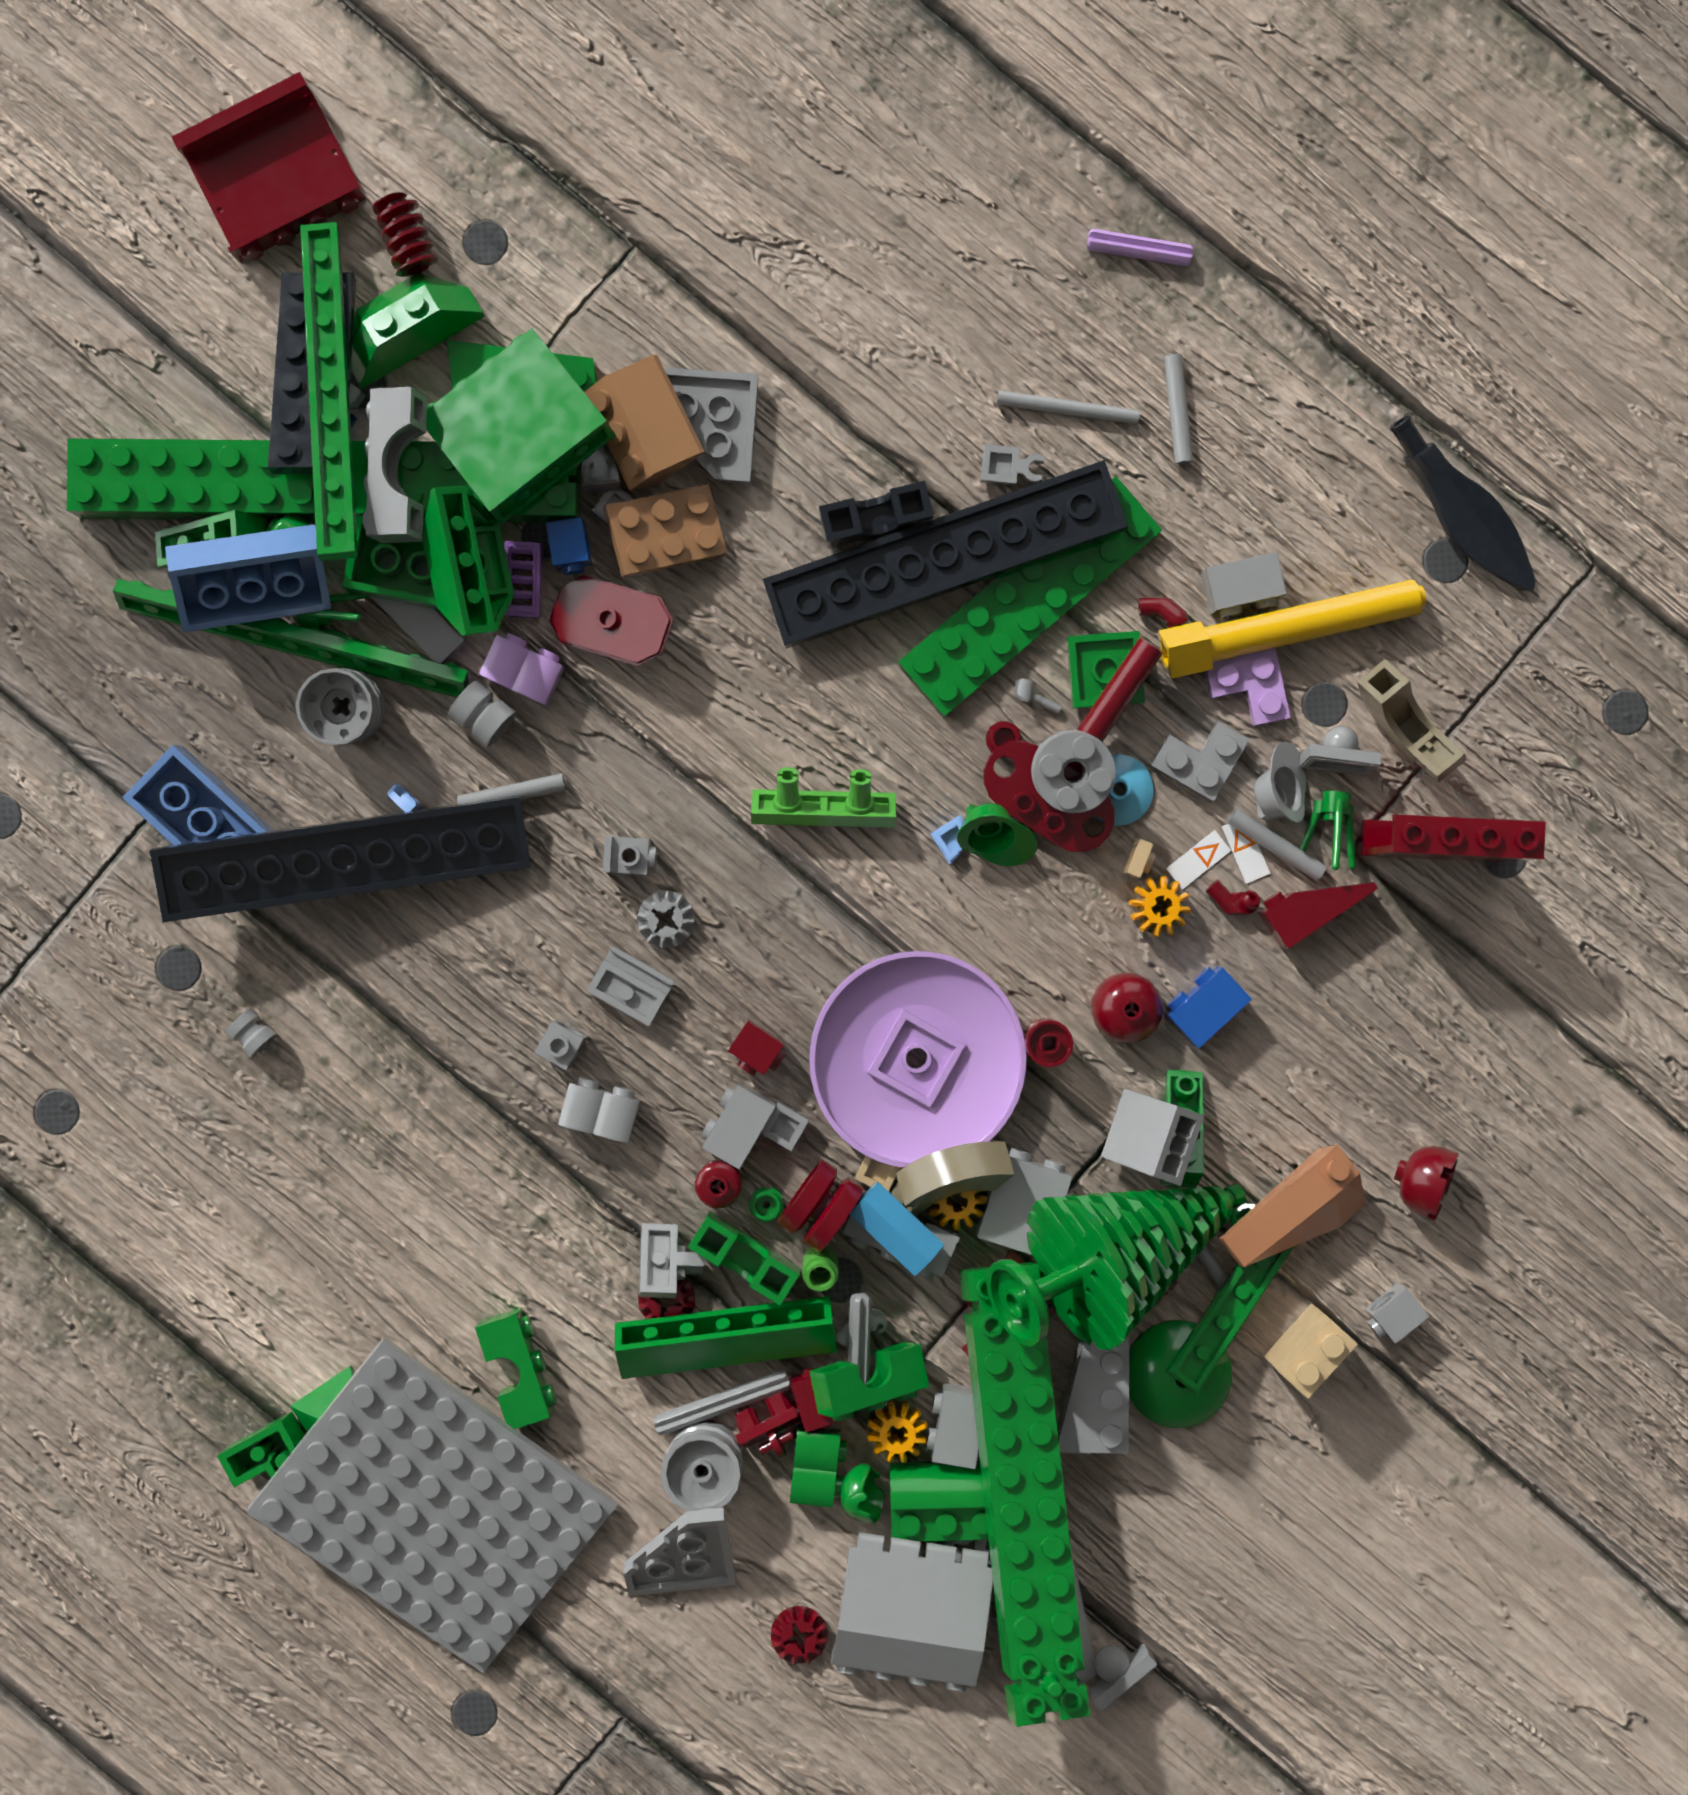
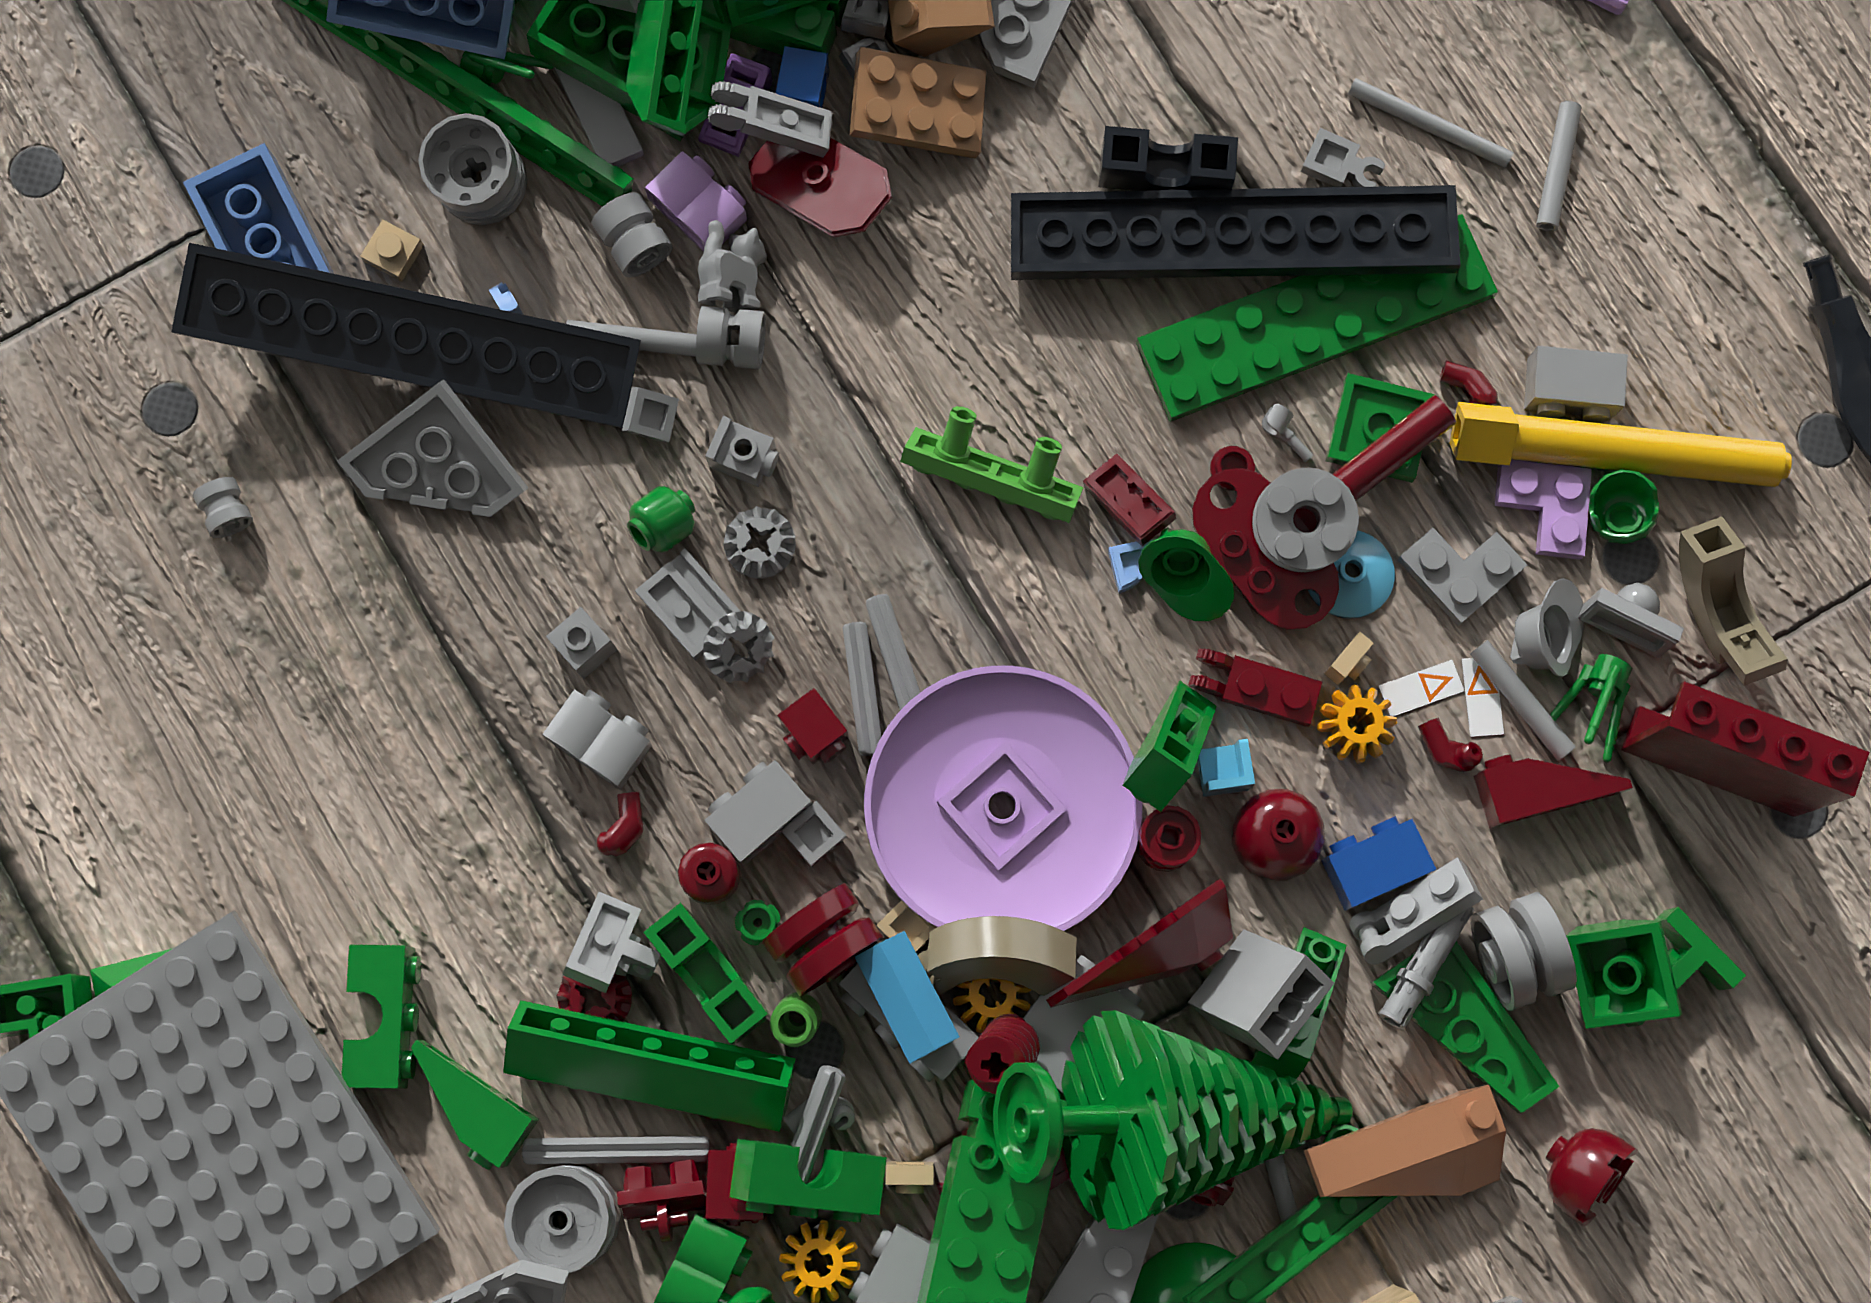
camera: 15 degrees right, 10 degrees down
none -> light grey plate [337,380,528,517]
none -> tan plate [360,219,424,282]
none -> green slope [411,1040,539,1170]
none -> dark red arm [597,792,644,857]
none -> light grey plate [622,387,679,442]
none -> green head [627,486,696,553]
none -> light grey wheel [696,306,766,369]
none -> light grey animal [698,220,767,313]
none -> light grey gear [703,611,775,683]
none -> light grey hinge [708,81,833,158]
none -> light grey axle [843,622,882,756]
none -> light grey axle [866,594,920,710]
none -> tan plate [886,1161,934,1194]
none -> dark red piece [965,1013,1040,1094]
none -> dark red wedge [1046,878,1233,1008]
none -> dark red plate [1083,453,1176,547]
none -> green slope [1122,681,1217,812]
none -> dark red hinge [1188,648,1323,727]
none -> medium azure panel [1197,739,1255,797]
none -> light grey plate [1349,857,1483,964]
none -> green wing [1370,941,1560,1113]
none -> light grey pin [1378,907,1475,1030]
none -> light grey wheel [1470,892,1577,1011]
none -> green slope [1566,919,1682,1029]
none -> green hair [1589,469,1659,544]
none -> green bracket [1625,907,1746,1027]

